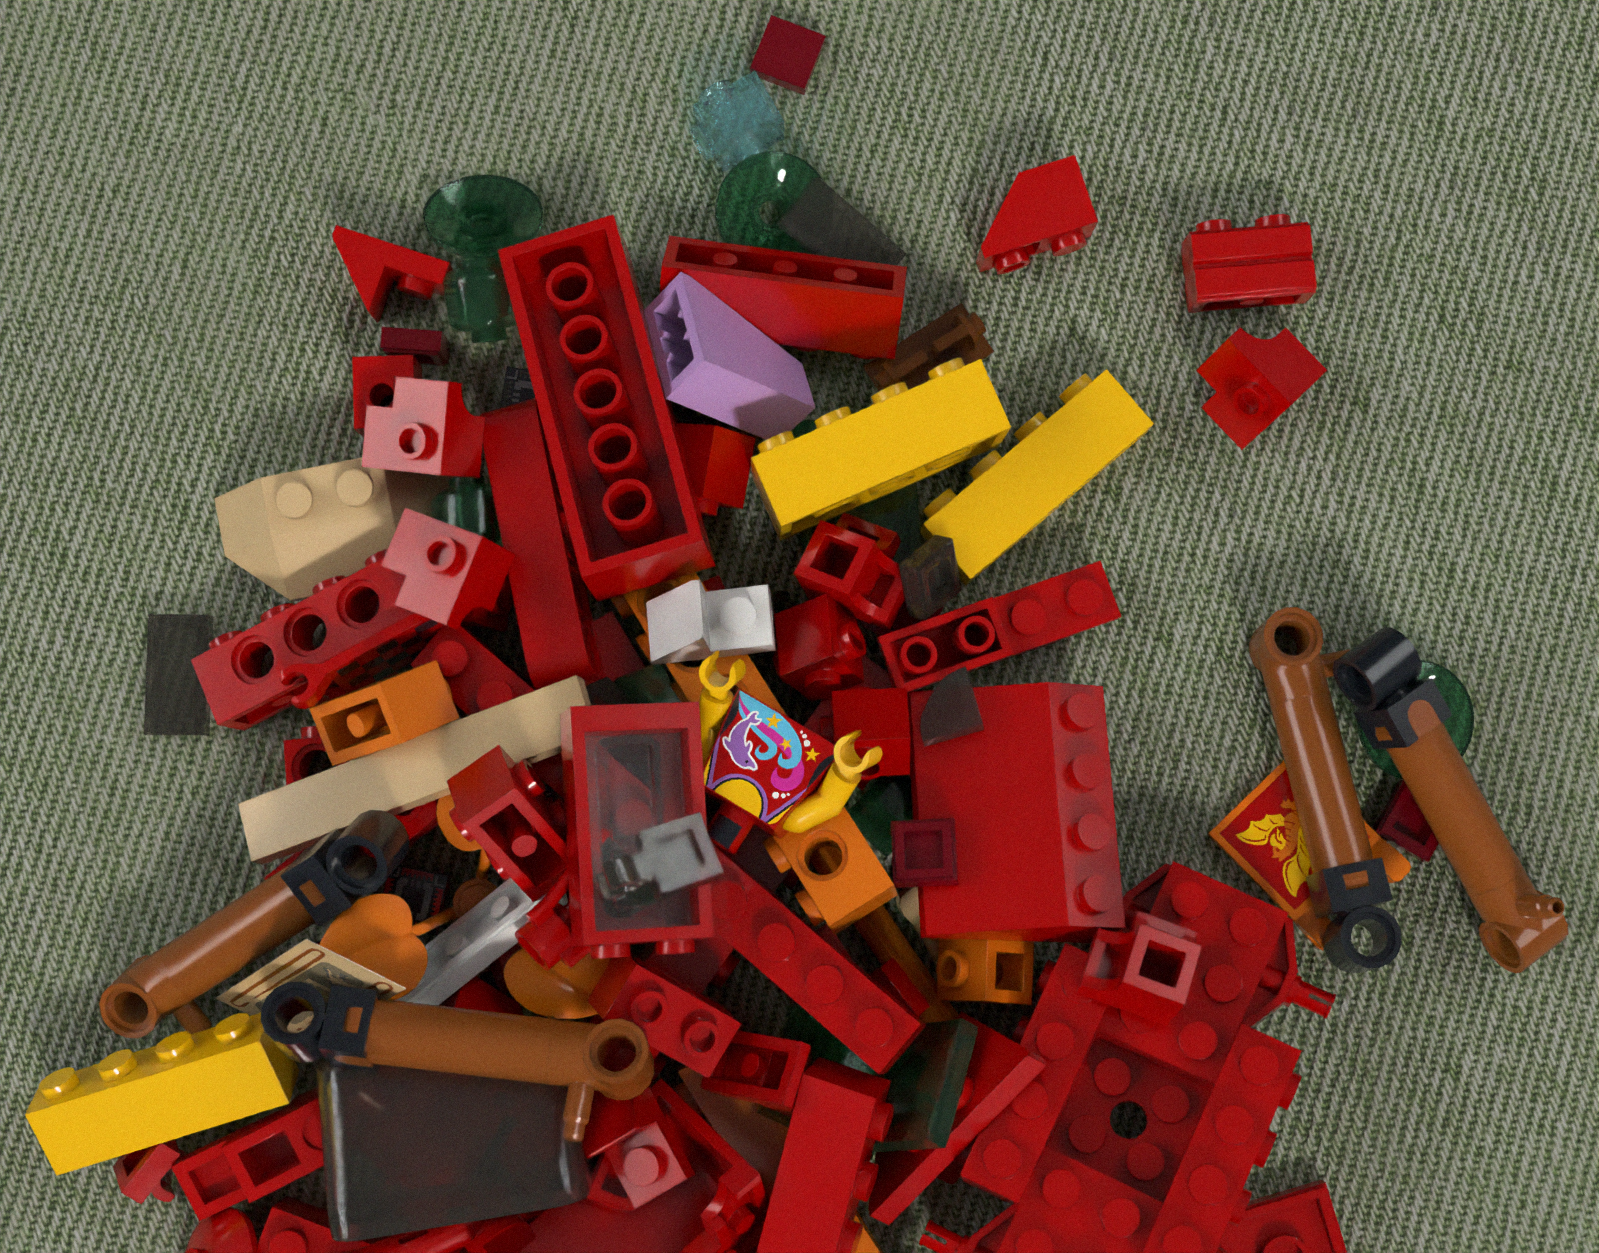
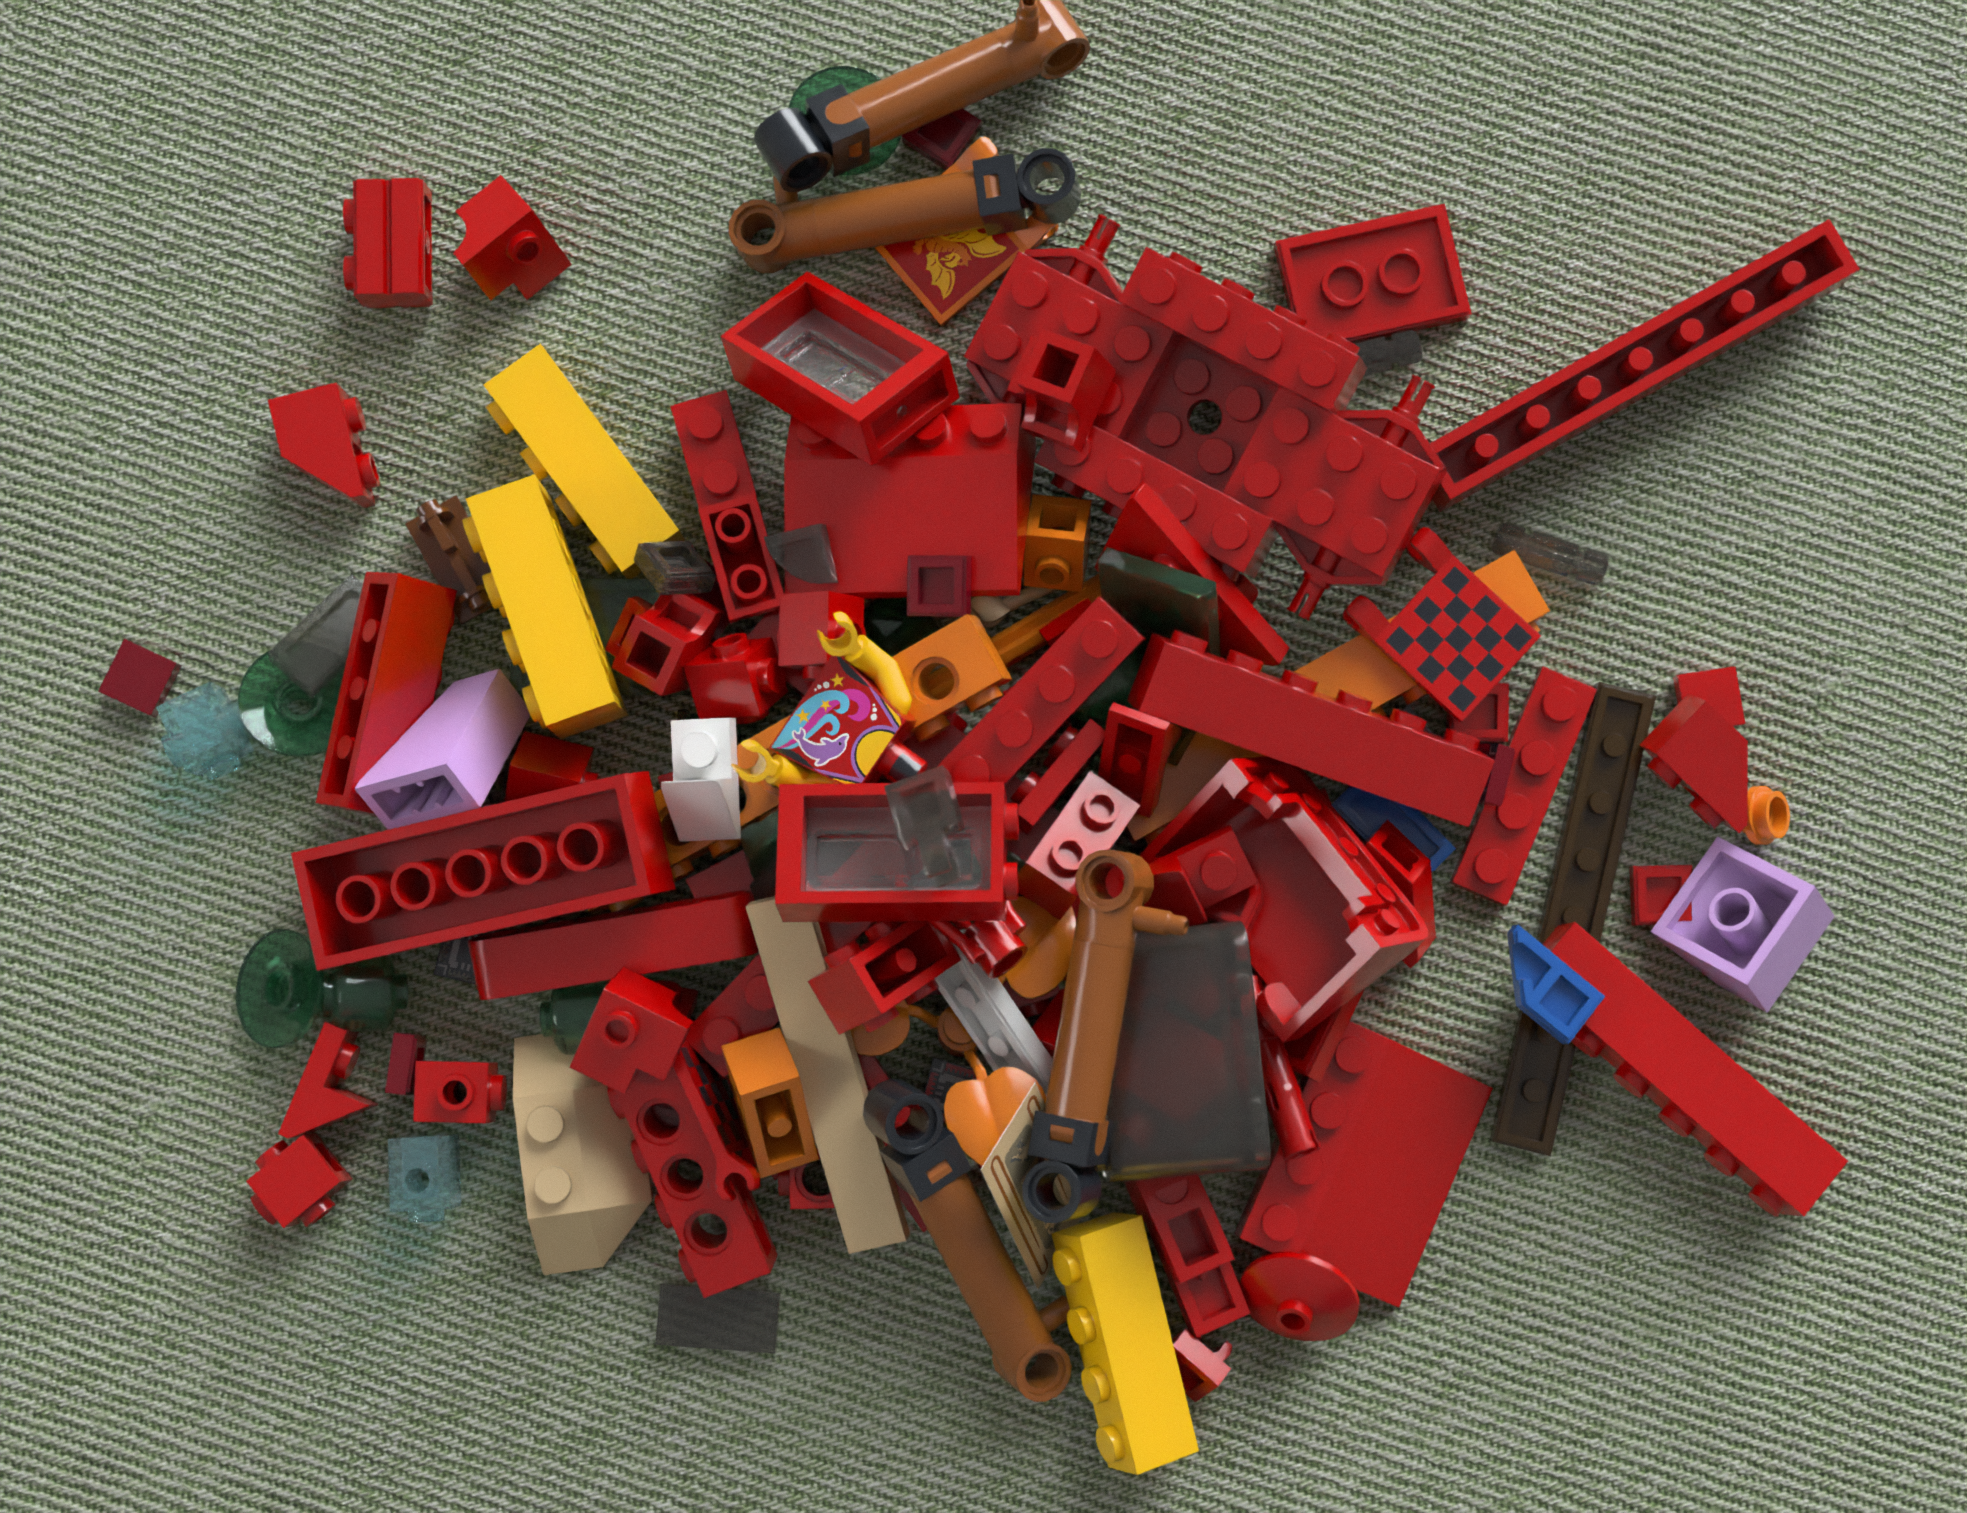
camera: 80 degrees left, 0 degrees up
brick [361,377,485,478] -> none
none -> red brick [246,1133,353,1228]
none -> clear light blue brick [388,1134,461,1223]
none -> red piece [720,271,960,466]
none -> red plate [1010,718,1105,835]

